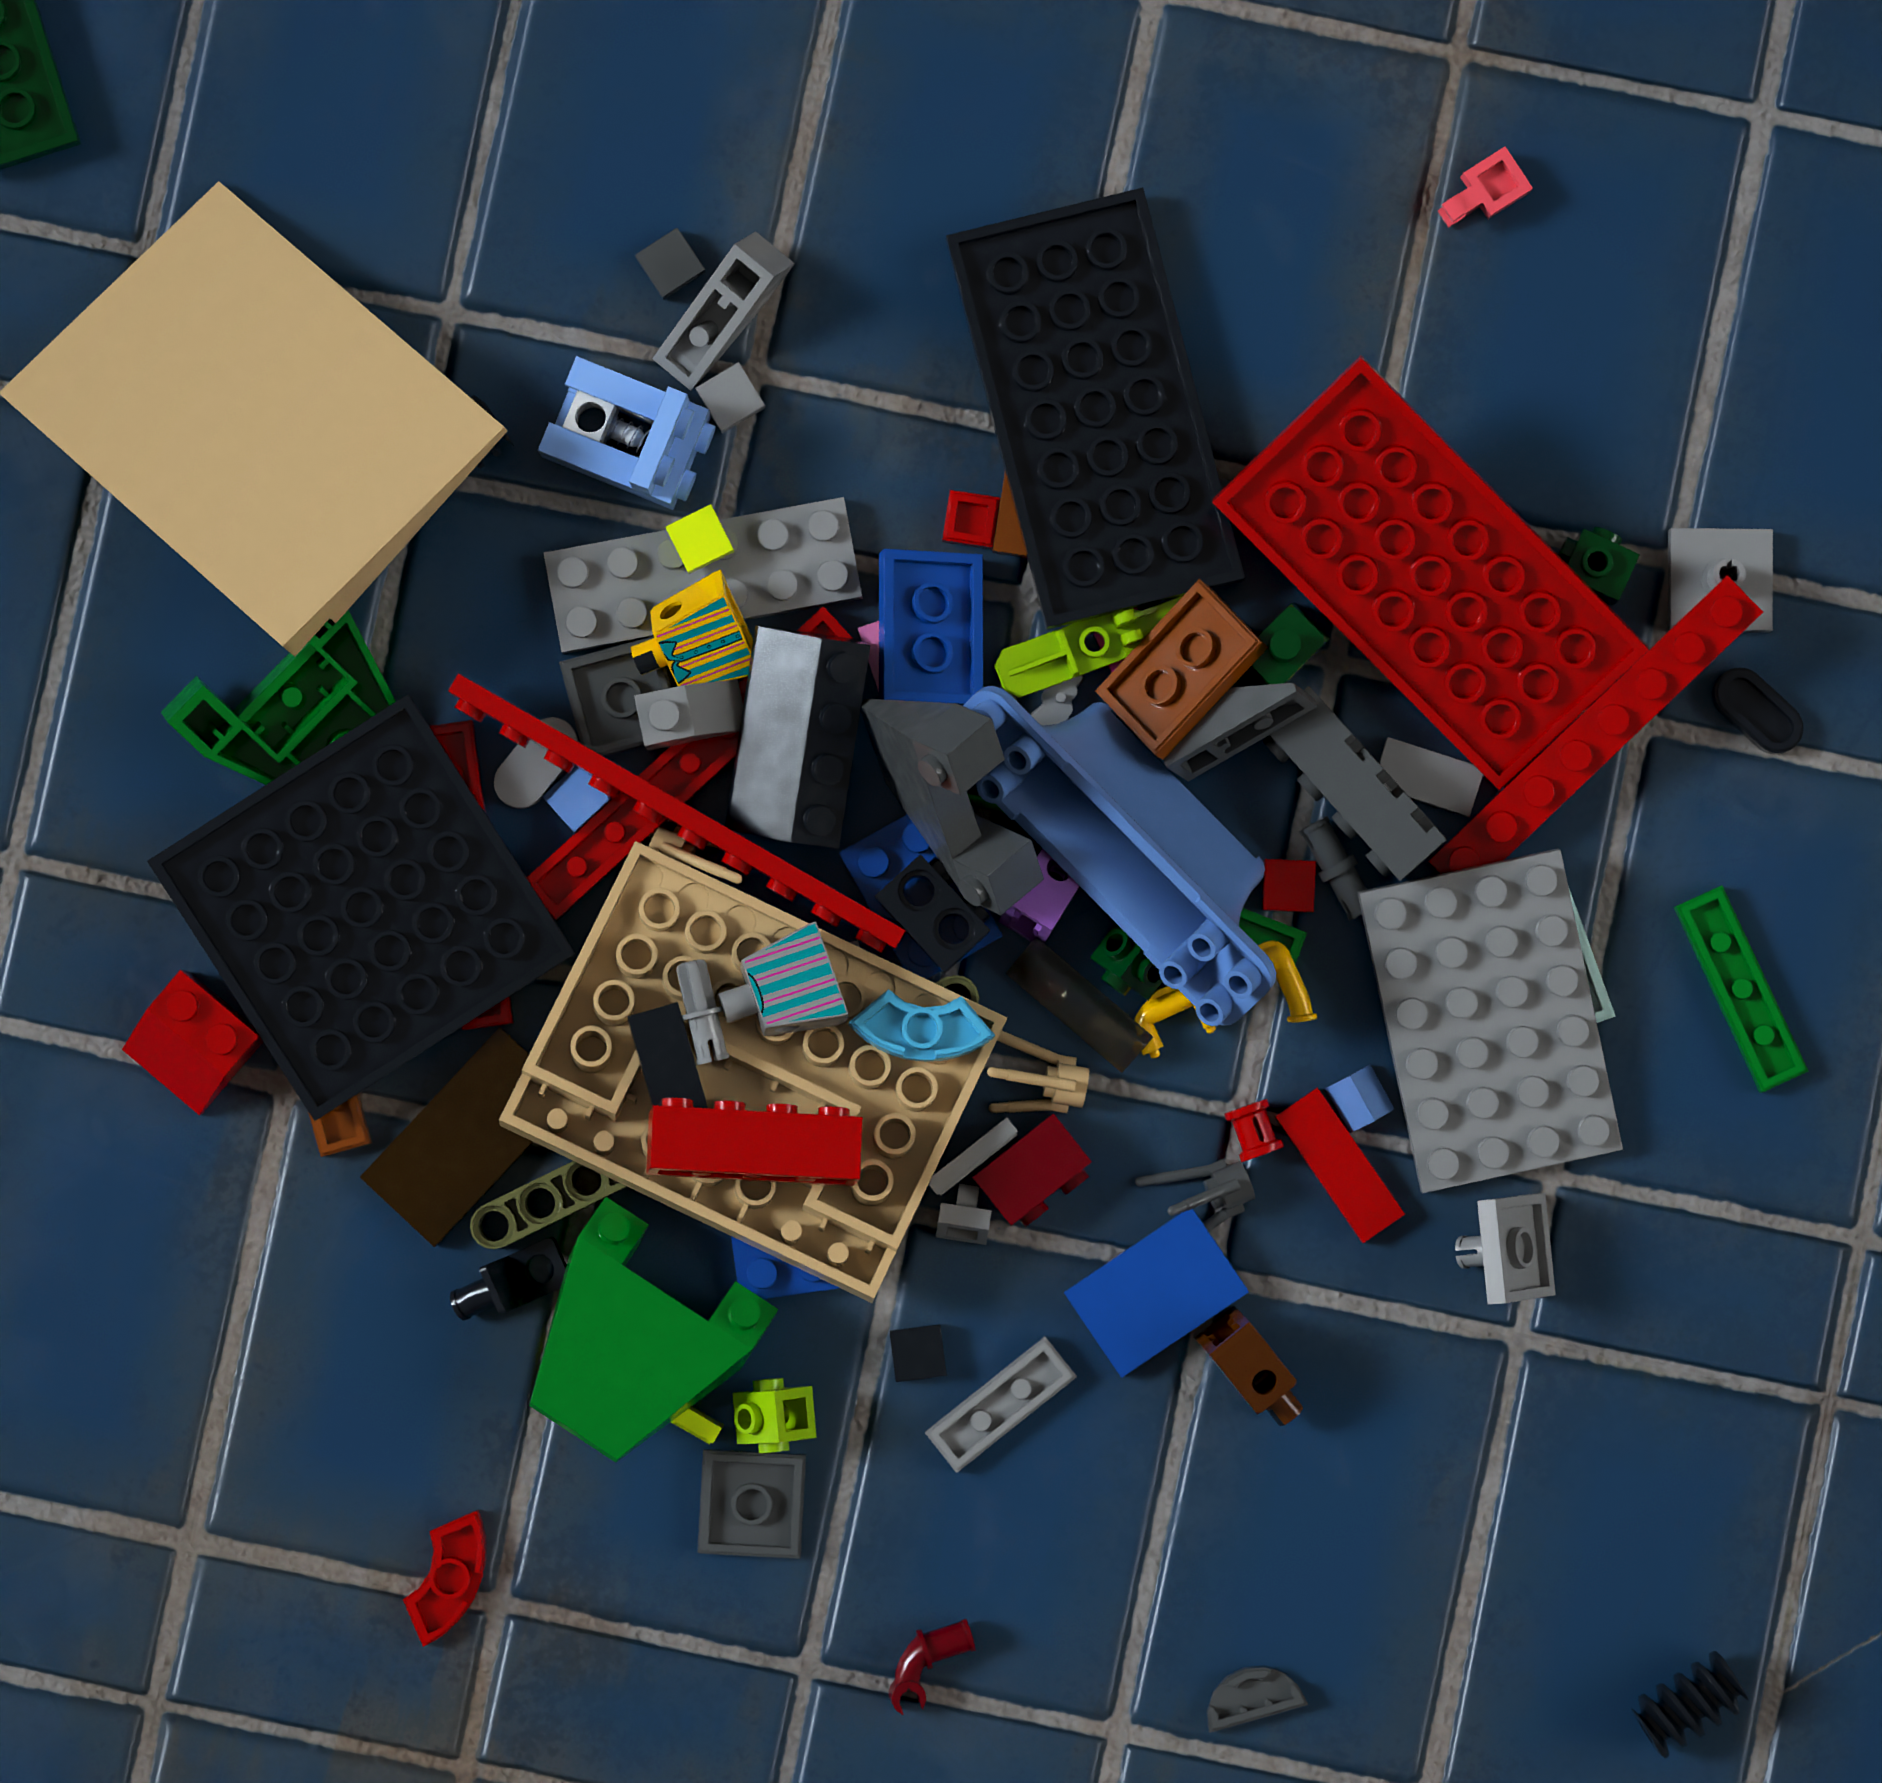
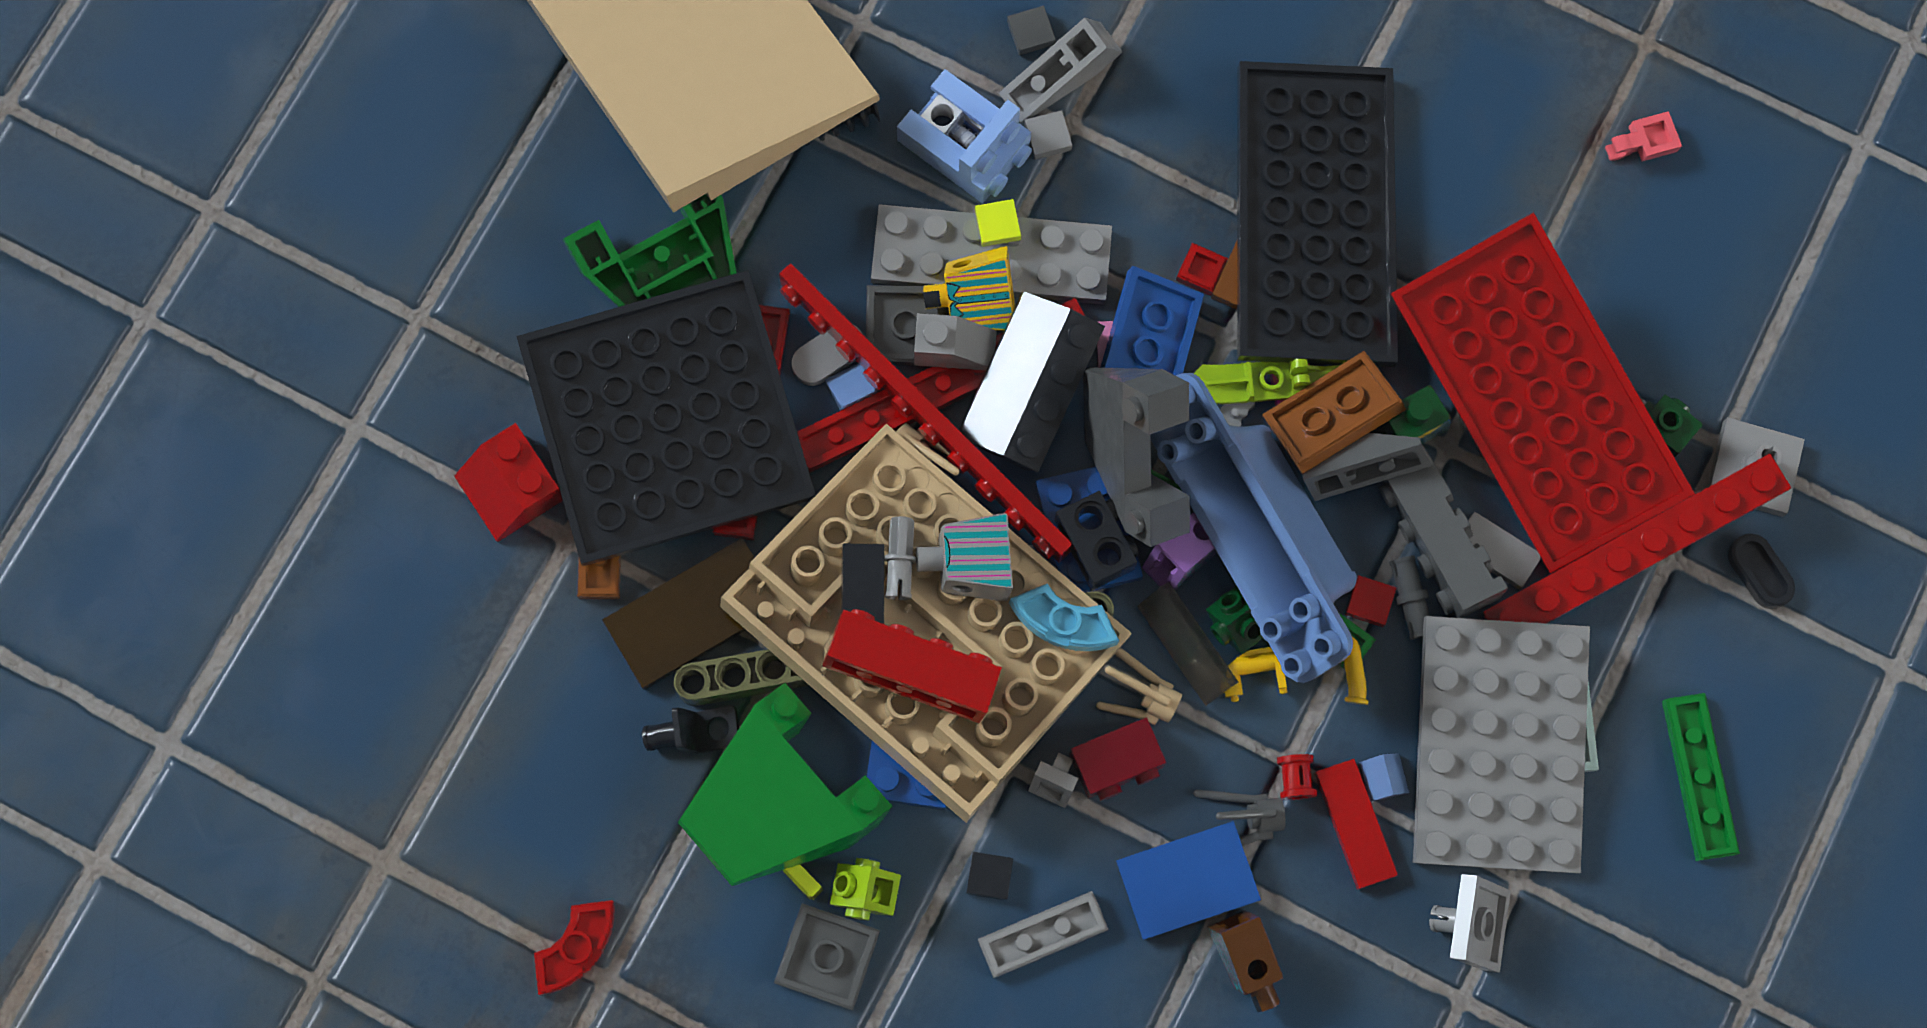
camera: 10 degrees right, 10 degrees down
light grey tile [929,1117,1018,1195] -> none

